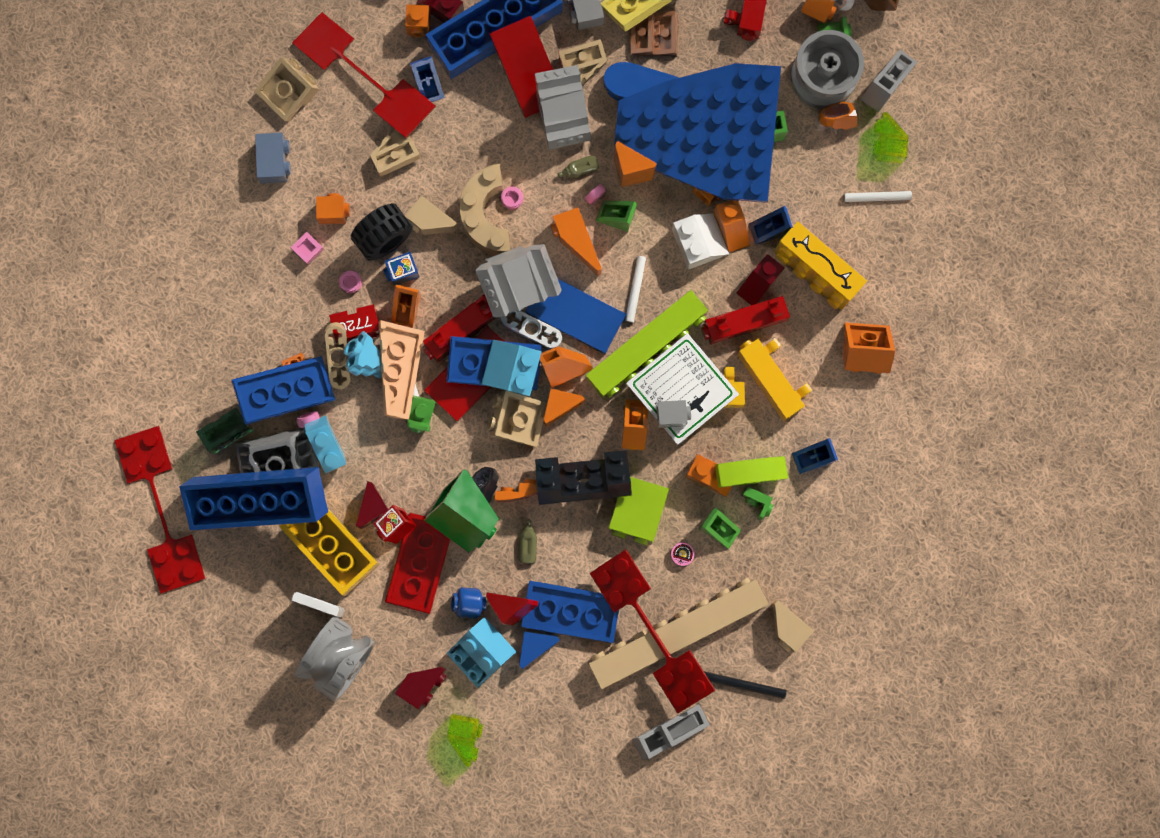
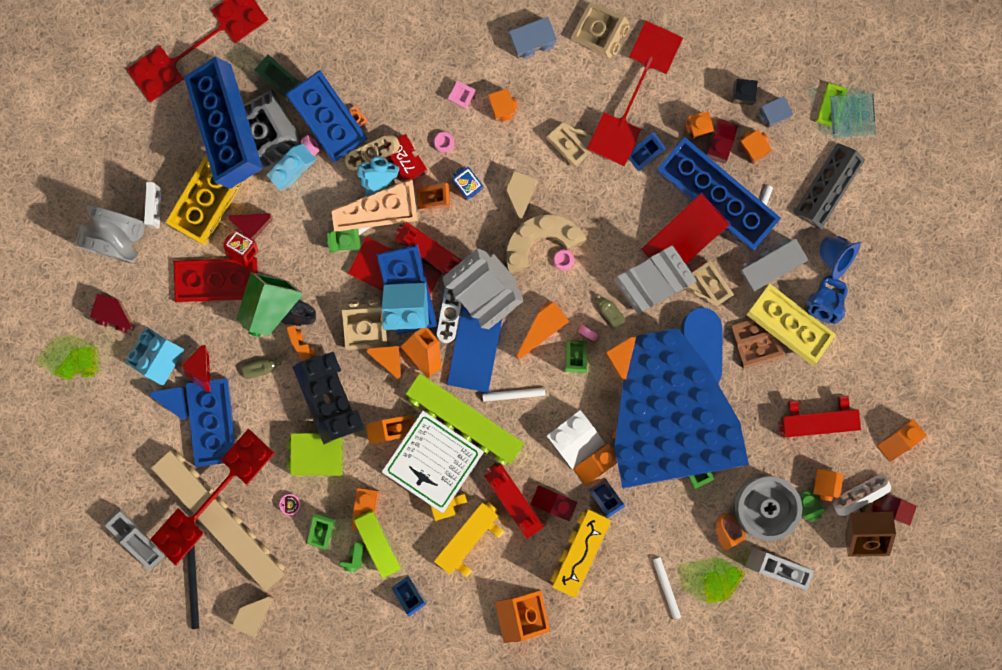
camera: 85 degrees right, 5 degrees up
black tyre [350,203,413,261] -> none
blue head [451,587,487,619] -> none
light grey brick [656,400,691,428] -> none

